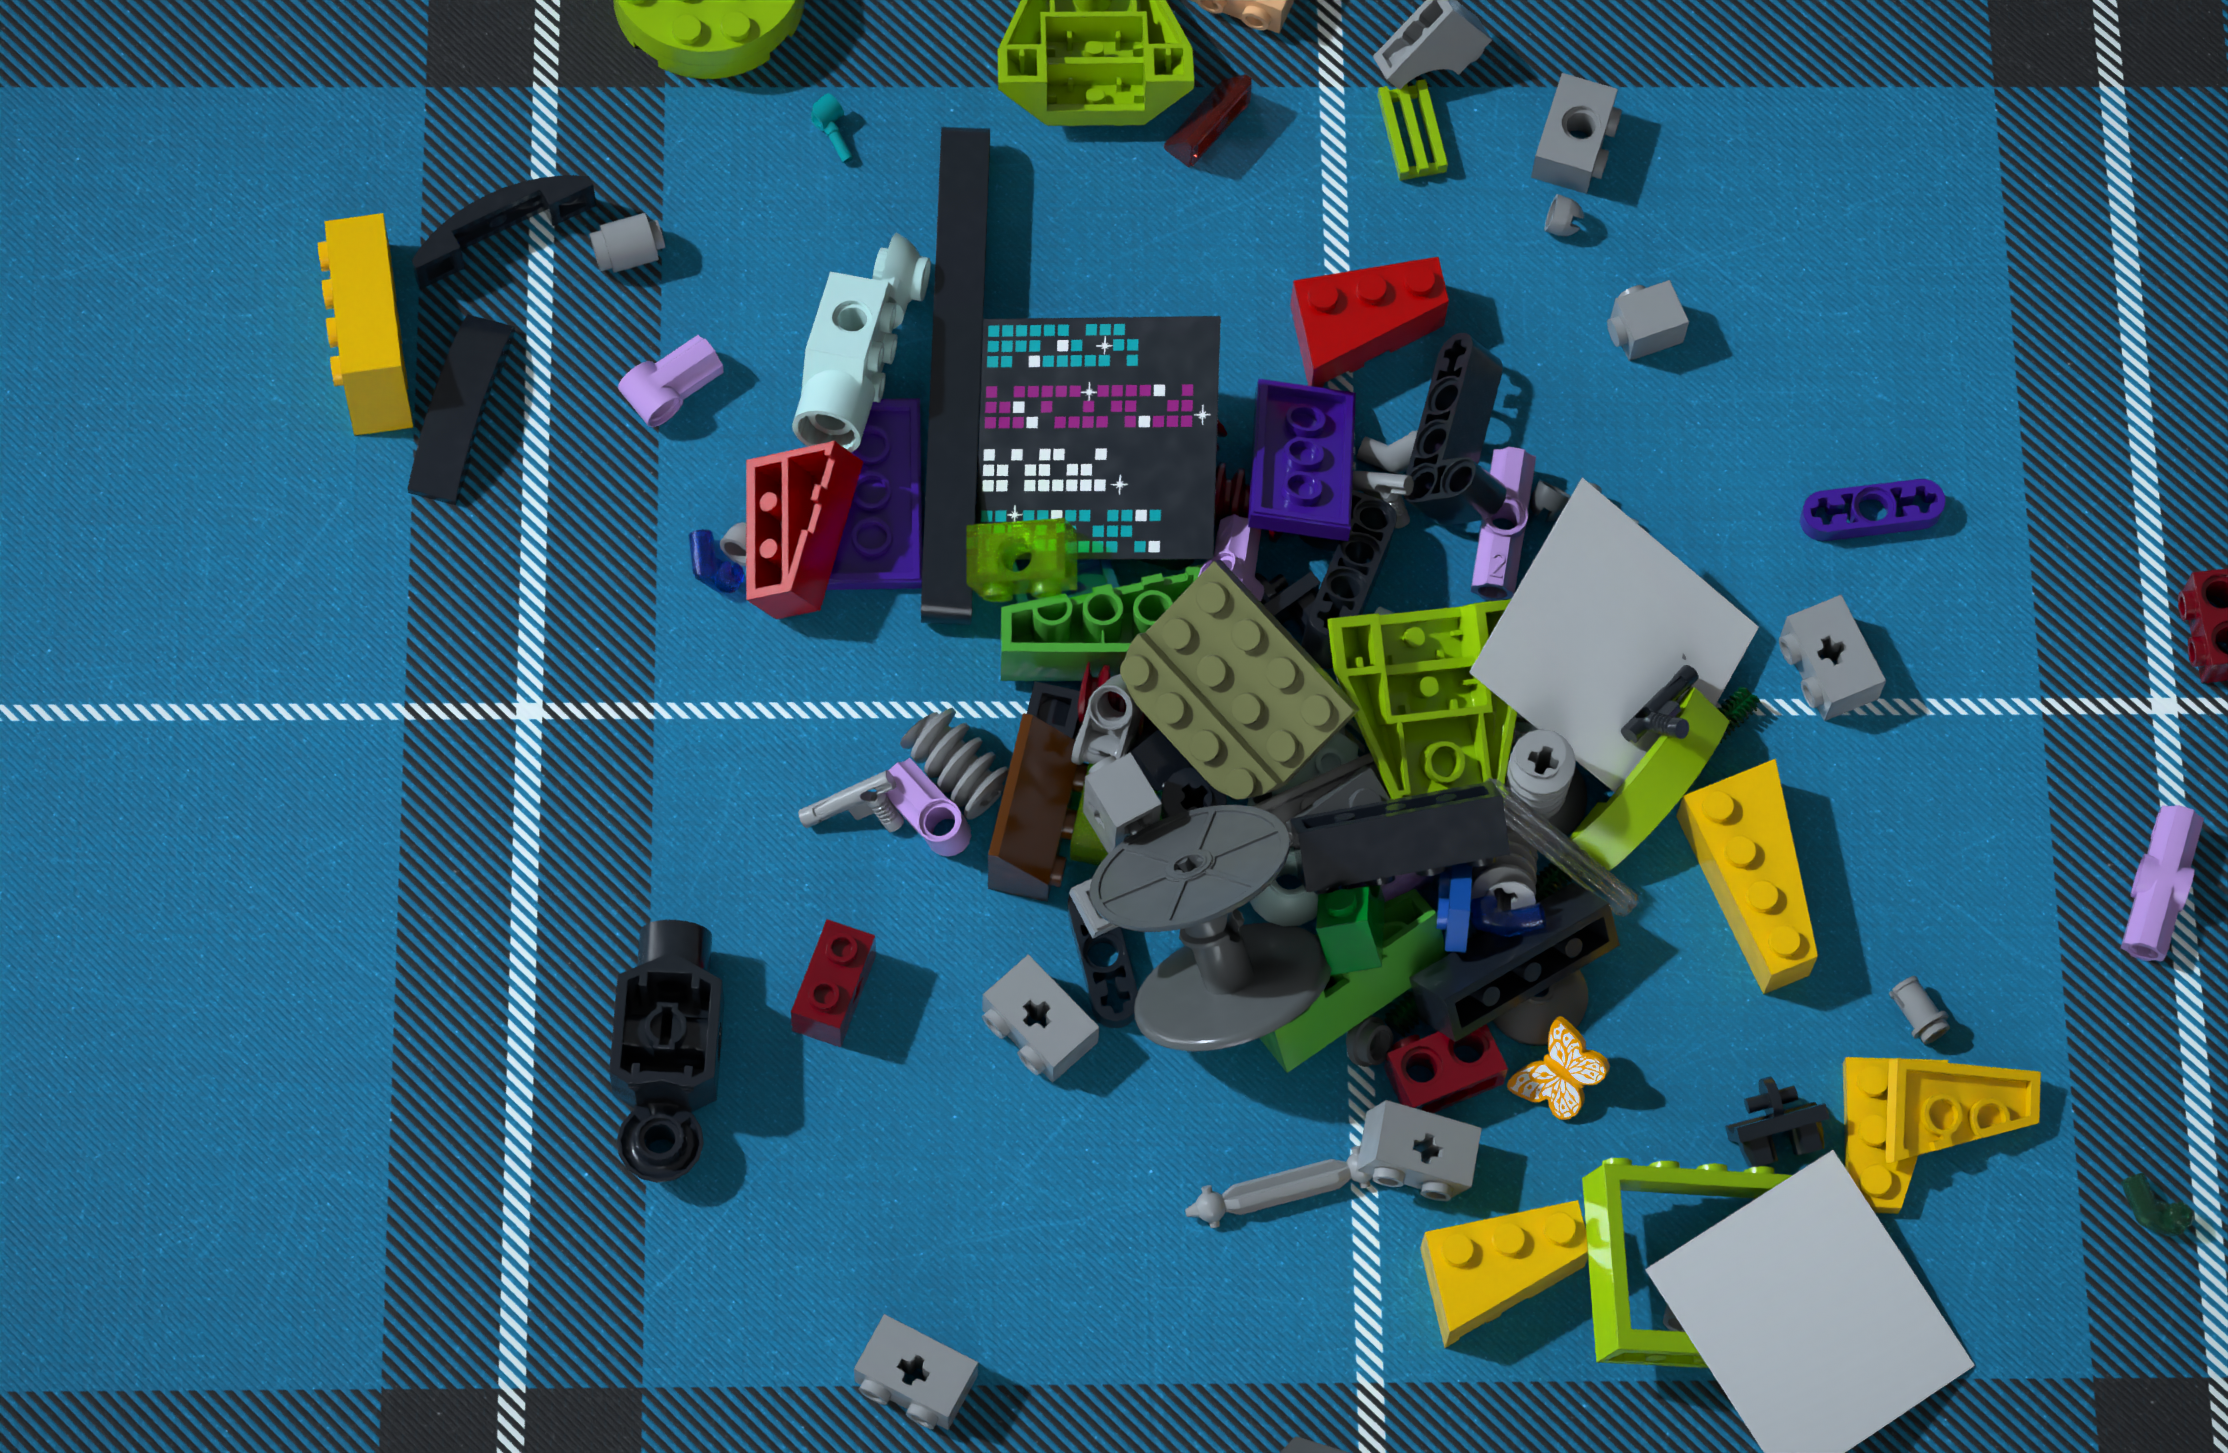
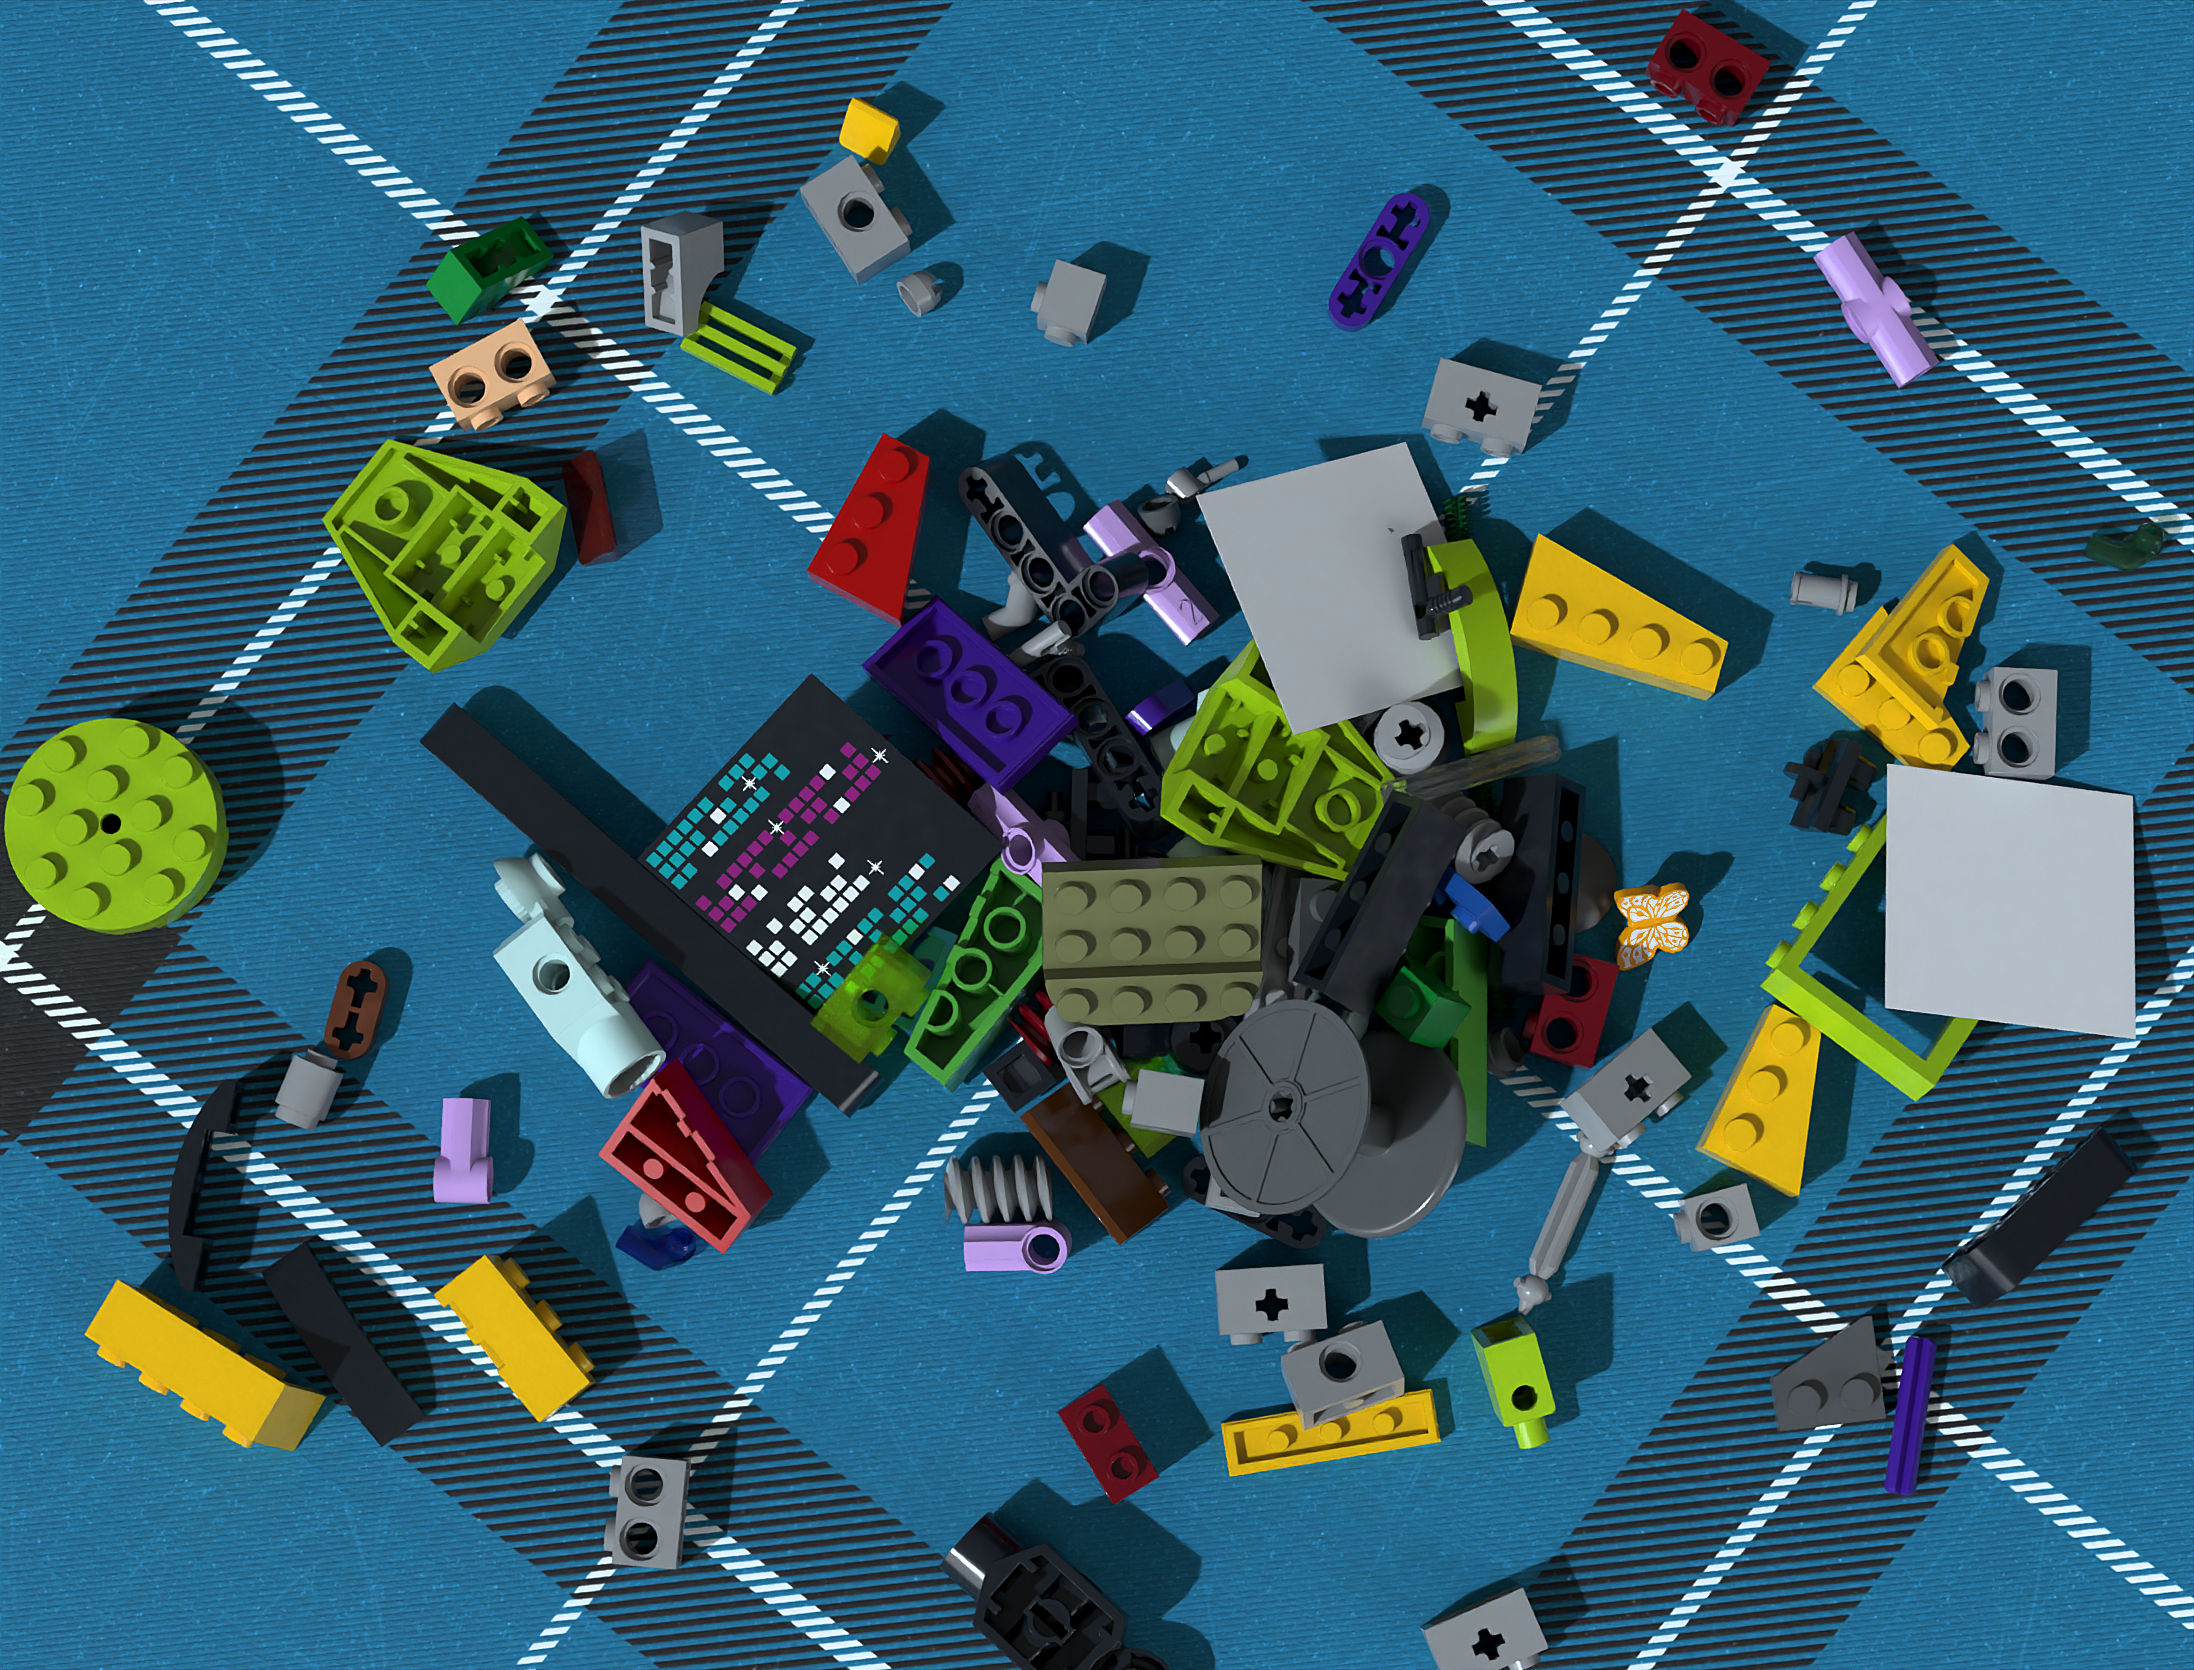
camera: 45 degrees left, 15 degrees up
light grey hose [798,770,904,832] -> none
teal hand [811,93,853,163] -> none
clear blue arm [1470,895,1547,937] -> none
none -> copper beam [324,961,390,1060]
none -> yellow wedge [434,1255,596,1423]
none -> light grey brick [604,1454,691,1570]
none -> yellow slope [839,97,901,166]
none -> dark purple beam [1123,677,1198,742]
none -> yellow tile [1221,1388,1441,1477]
none -> light grey brick [1281,1320,1405,1431]
none -> lime torso [1470,1315,1556,1449]
none -> light grey brick [1673,1183,1760,1252]
none -> light grey brick [1973,667,2058,781]

